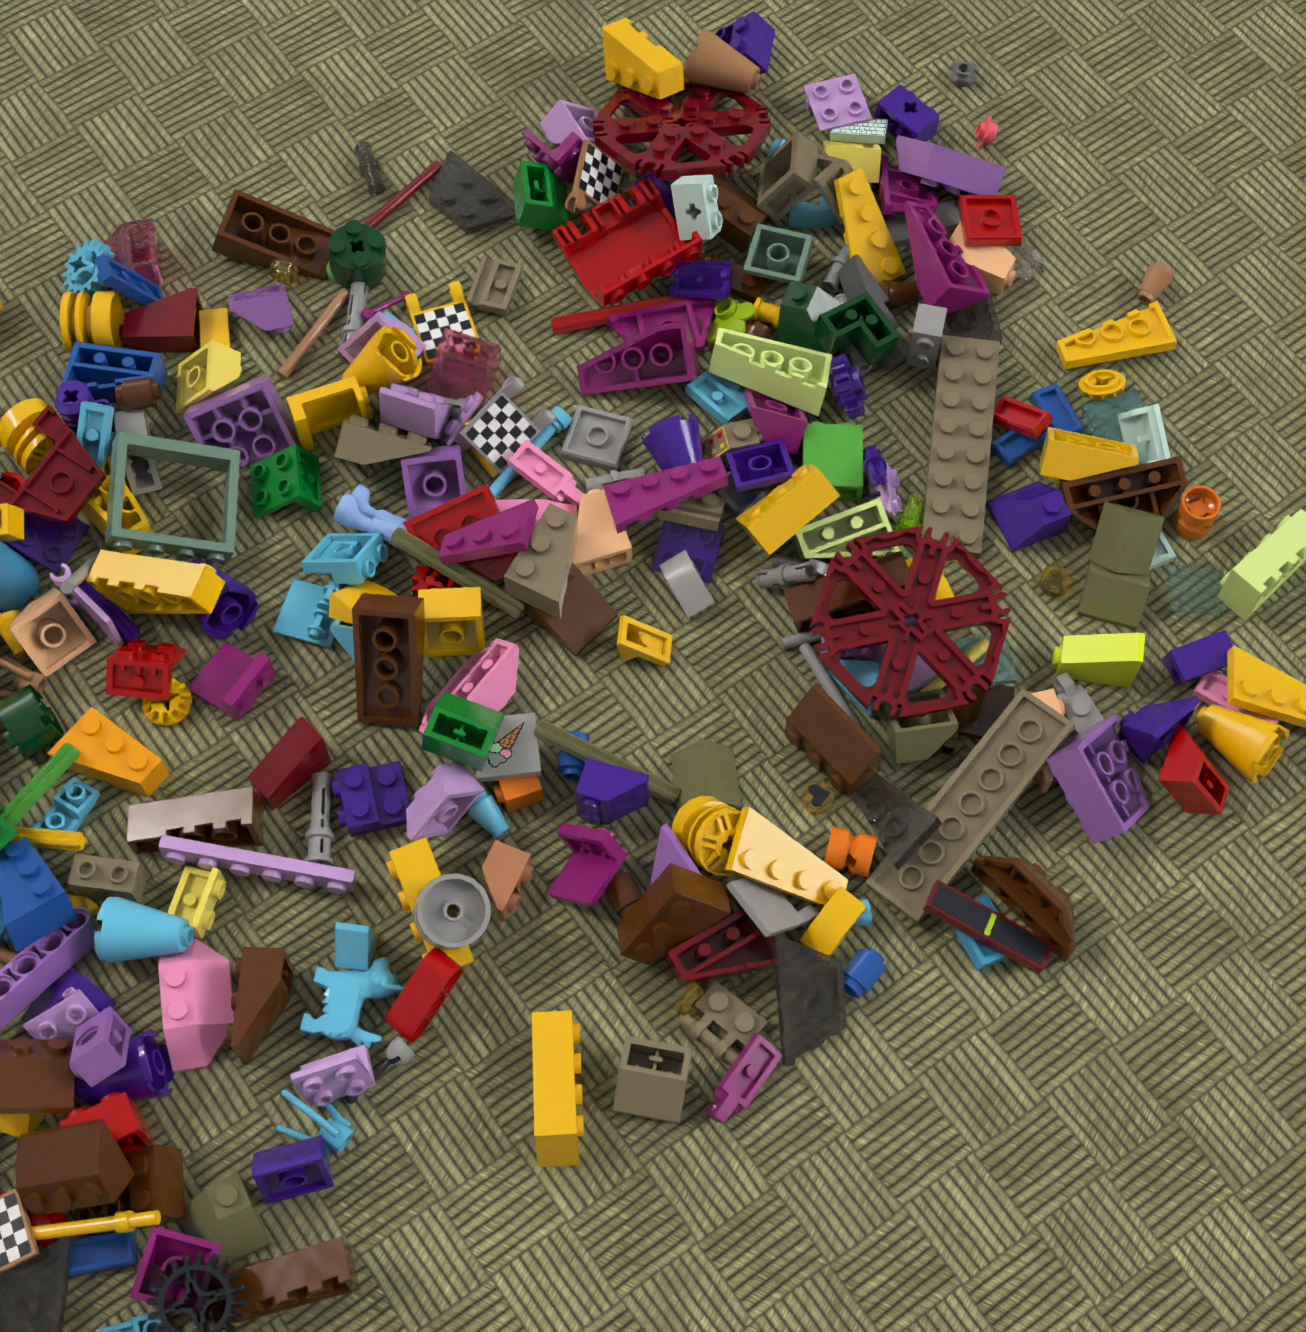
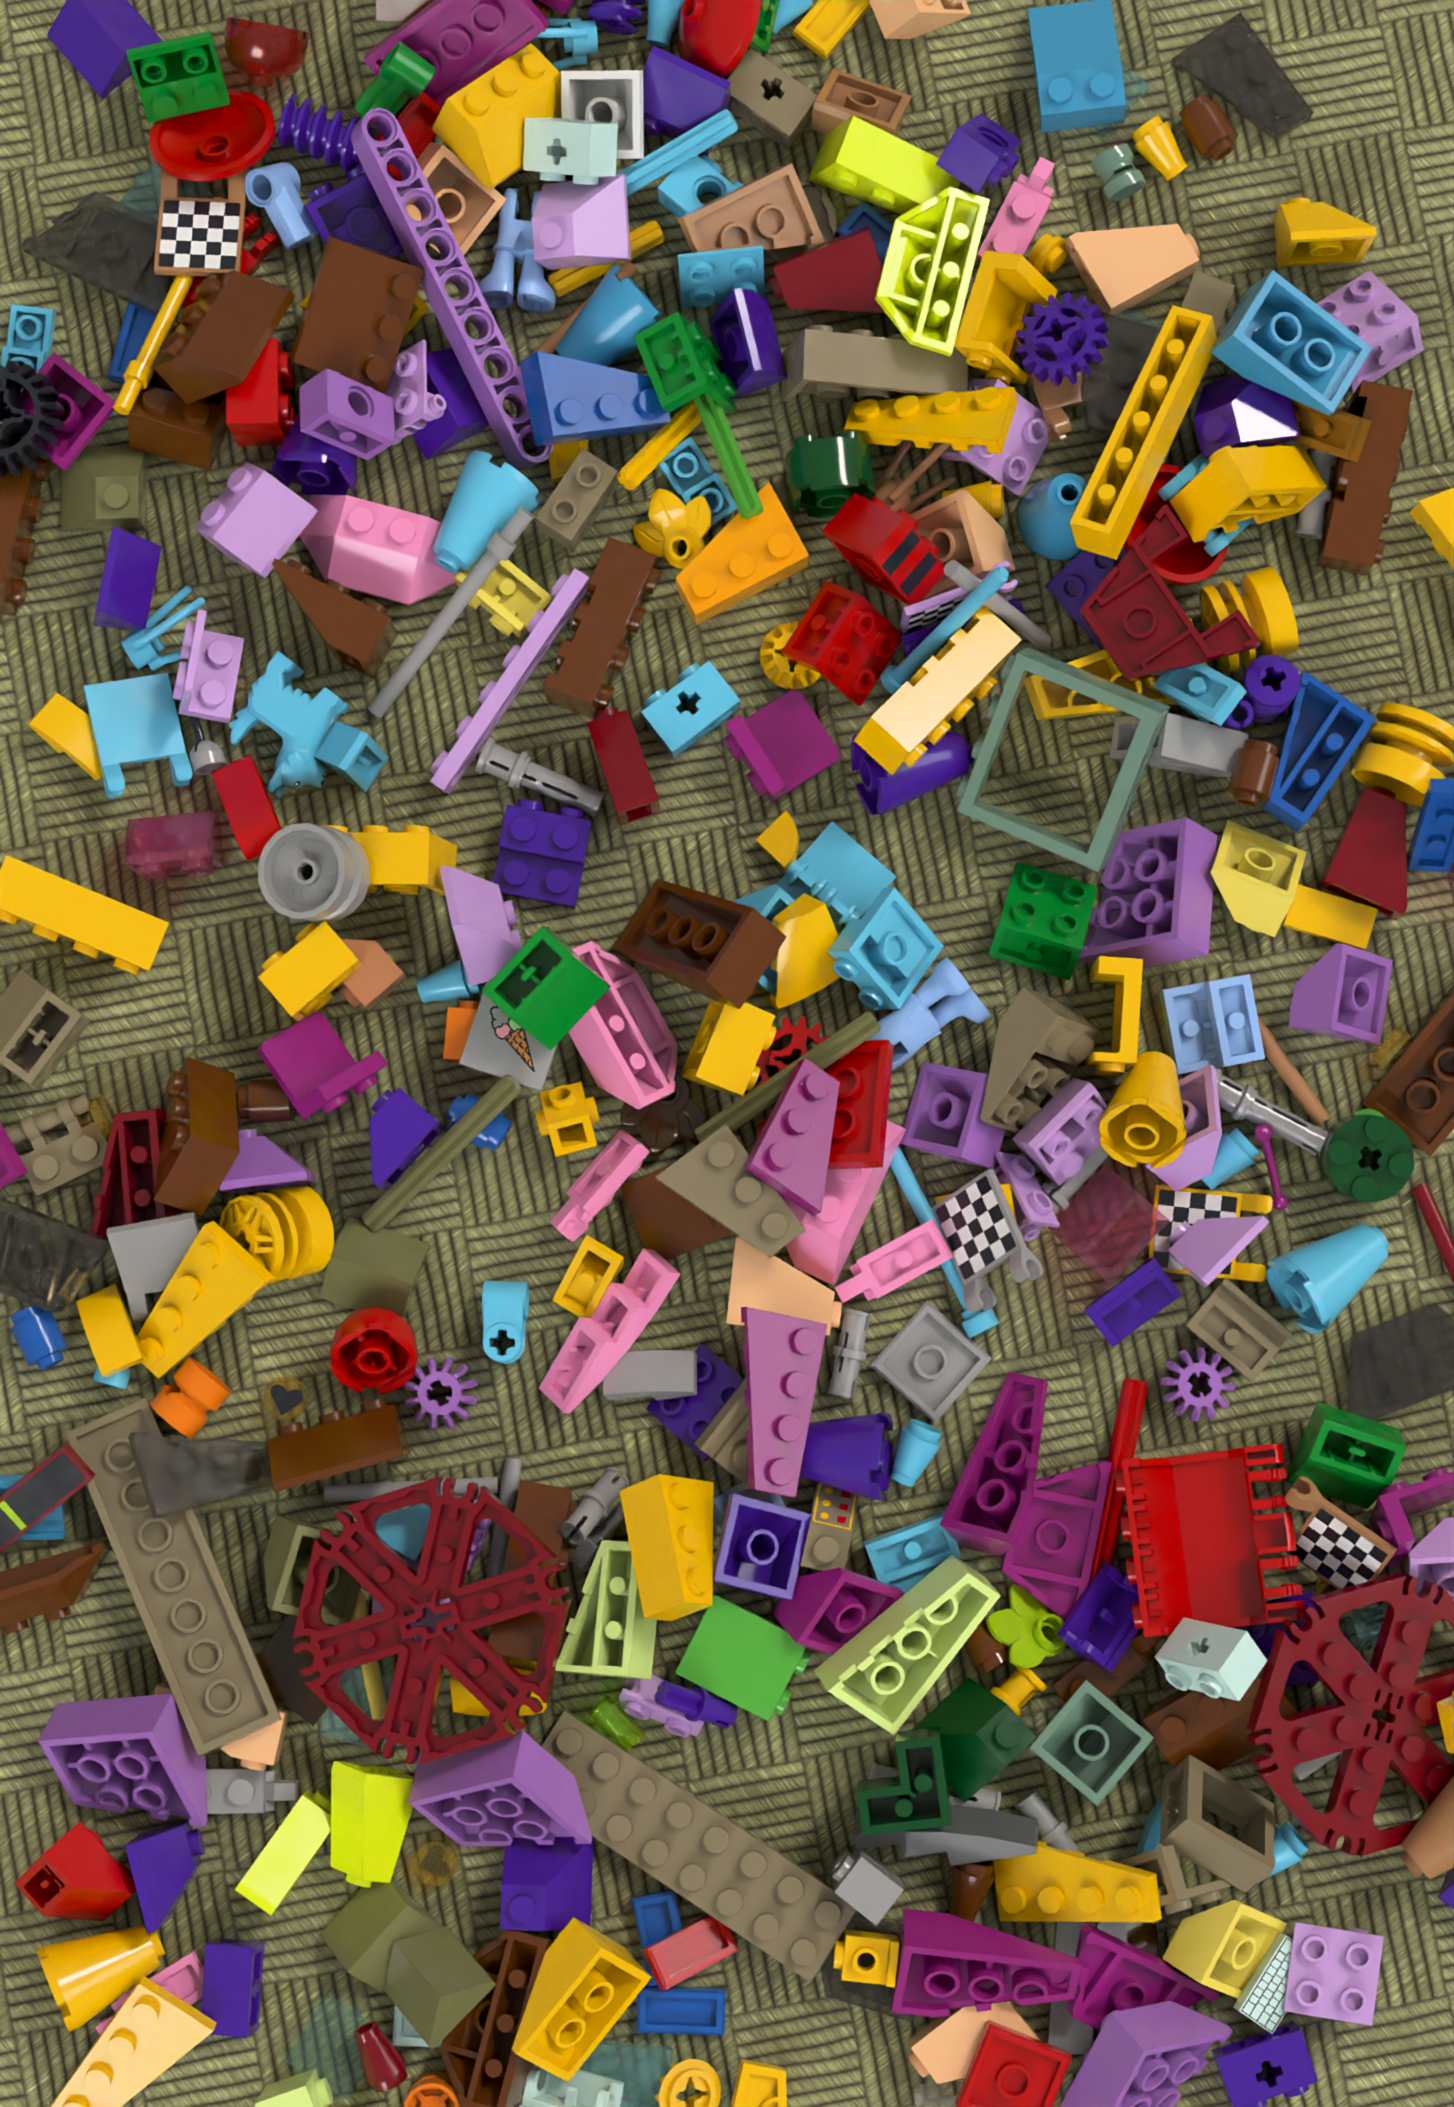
camera: 115 degrees right, 20 degrees up
dark purple gear [829,354,868,419] -> none
none -> yellow slope [27,693,102,781]
none -> medium azure flag [83,673,193,798]
none -> clear pink slope [124,810,224,882]
none -> lavender slope [194,462,318,578]
none -> yellow brick [258,921,363,1022]
none -> red cylinder [330,1307,418,1394]
none -> neon yellow slope [331,1761,414,1888]
none -> dark red cone [353,2021,408,2092]
none -> light grey bar [368,506,534,718]
none -> medium lavender gear [404,1357,478,1430]
none -> medium lavender wedge [408,1730,592,1846]
none -> medium azure piece [482,1280,529,1364]
none -> yellow brick [535,1082,600,1157]
none -> bright pink slope [539,1248,680,1414]
none -> bright pink hinge [550,1130,650,1242]
none -> dark brown plate [620,1073,705,1157]
none -> yellow plate [633,488,712,569]
none -> medium azure brick [641,661,740,759]
none -> yellow tile [756,811,799,871]
none -> red brick [822,493,945,606]
none -> yellow brick [833,1929,900,1988]
none -> medium azure bar [880,567,1009,694]
none -> medium azure cone [890,1419,942,1487]
none -> dark purple hinge [1084,1257,1182,1347]
none -> light blue slope [1158,974,1265,1075]
none -> medium lavender gear [1160,1347,1235,1422]
none -> lavender slope [1167,1216,1269,1288]
none -> medium azure cone [1266,1224,1389,1334]

